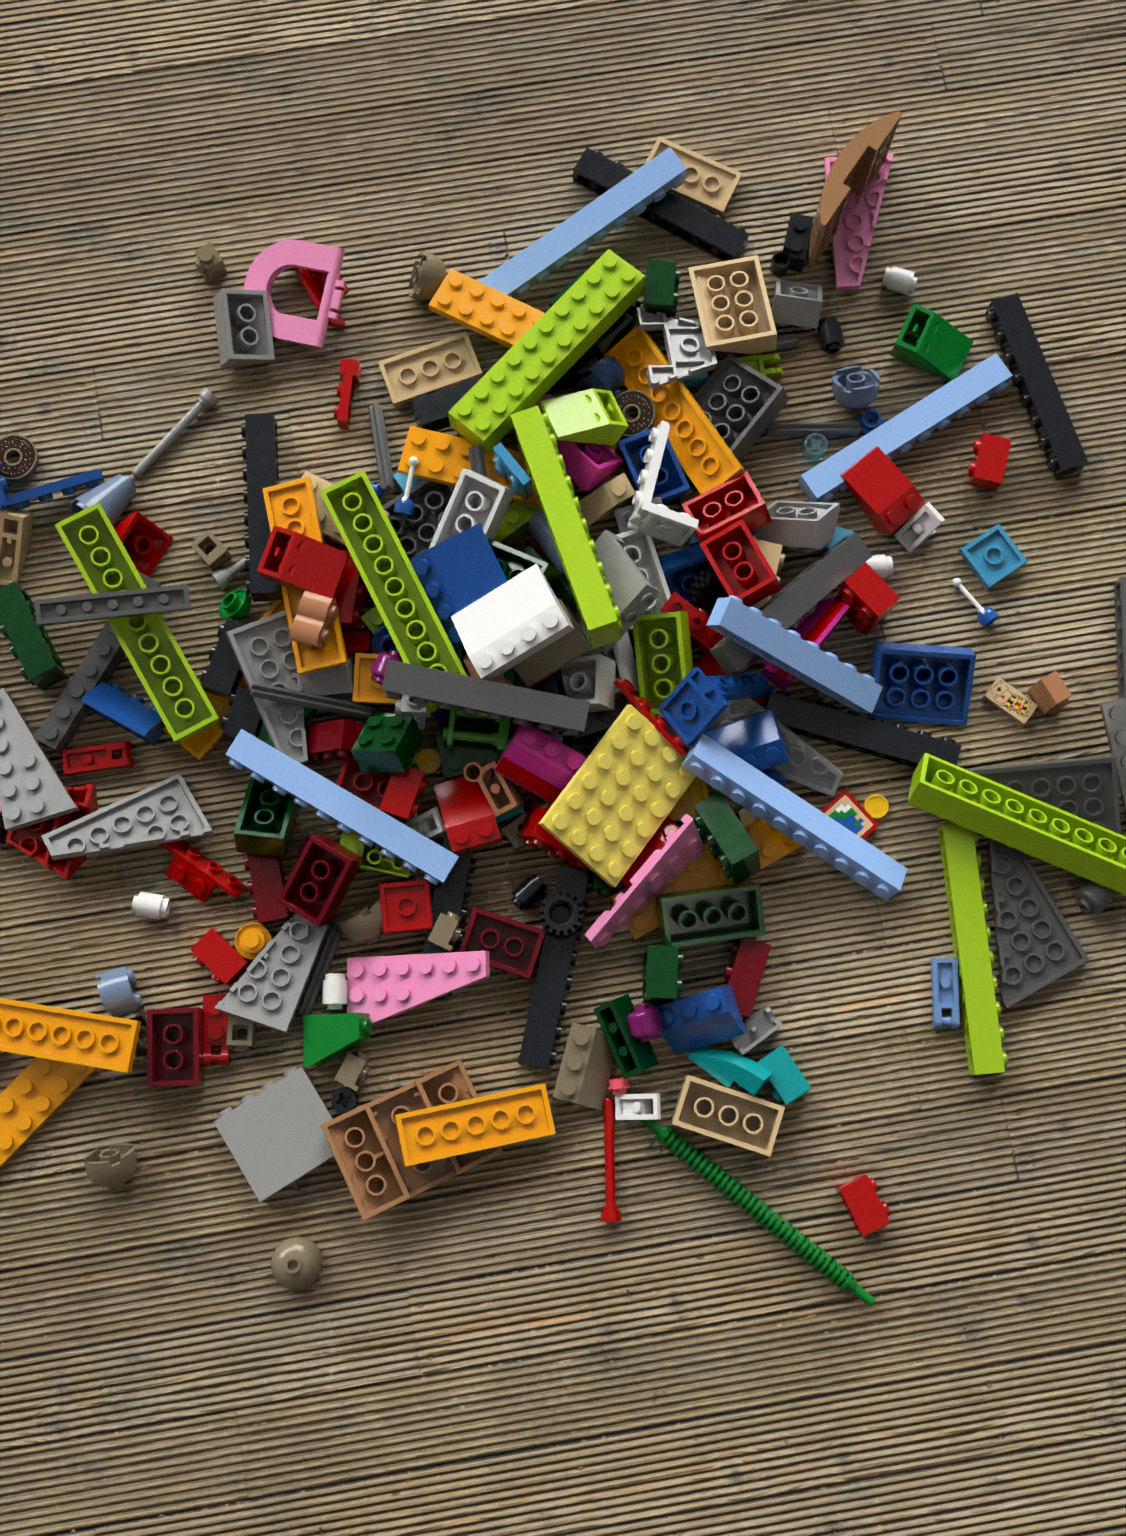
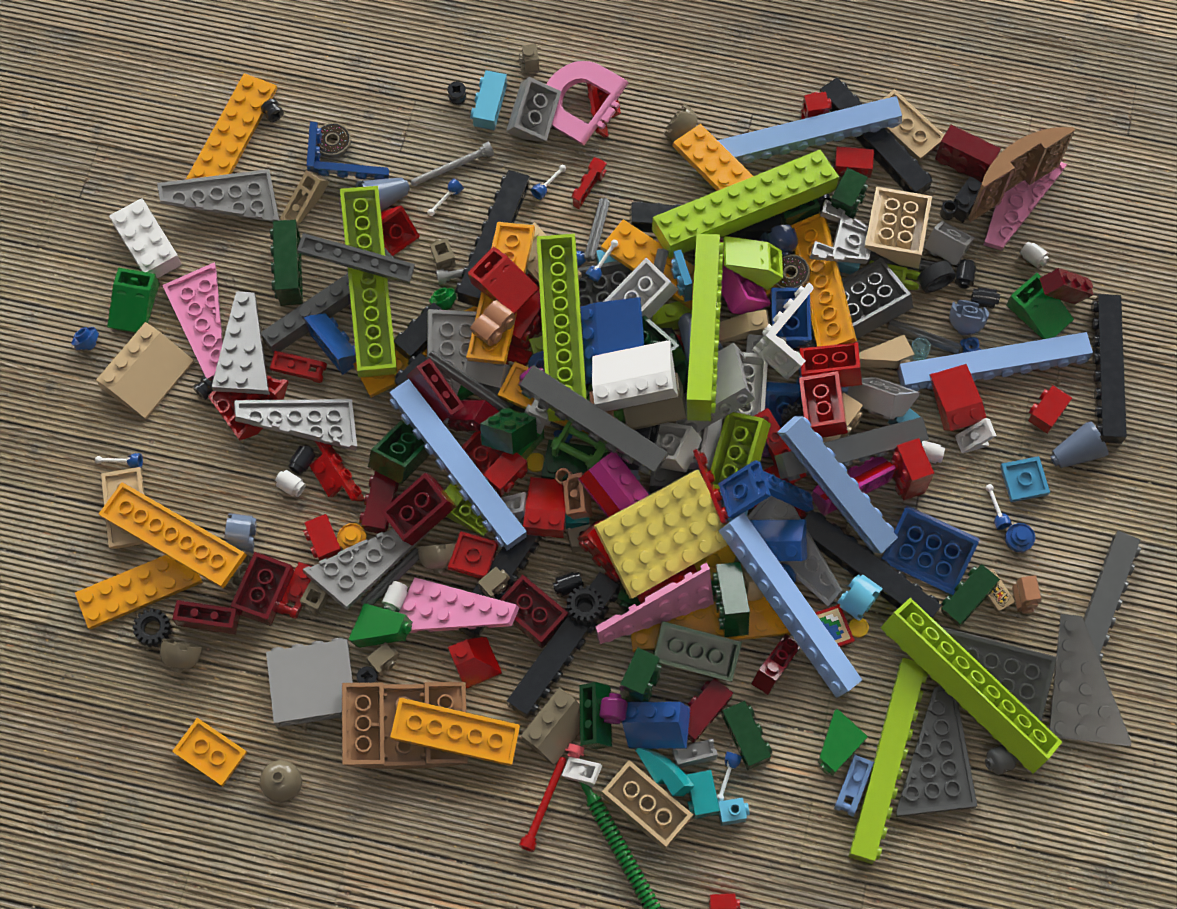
camera: 25 degrees right, 10 degrees down
tan plate [378,331,483,407] -> none
none -> black tyre [133,608,172,648]
none -> dark red brick [172,600,240,635]
none -> light orange plate [172,718,247,787]
none -> black brick [288,445,316,475]
none -> dark red brick [406,358,464,423]
none -> hinge [427,178,464,216]
none -> black wheel [448,81,467,105]
none -> red slope [448,637,502,689]
none -> medium azure brick [470,70,507,130]
none -> blue hinge [531,165,566,200]
none -> hinge [717,752,742,802]
none -> medium azure brick [718,798,750,826]
none -> dark green brick [721,701,772,771]
none -> dark red slope [751,634,801,695]
none -> red brick [800,92,832,119]
none -> green slope [818,709,868,776]
none -> red brick [834,146,874,178]
none -> medium azure brick [837,574,883,621]
none -> tan slope [859,335,914,369]
none -> black tyre [917,261,956,293]
none -> dark red brick [935,124,1001,182]
none -> dark green brick [941,564,1000,628]
none -> black brick [971,287,1000,308]
none -> blue plate [1005,523,1035,553]
none -> dark red brick [1040,268,1094,305]
none -> sand blue cone [1050,421,1109,468]

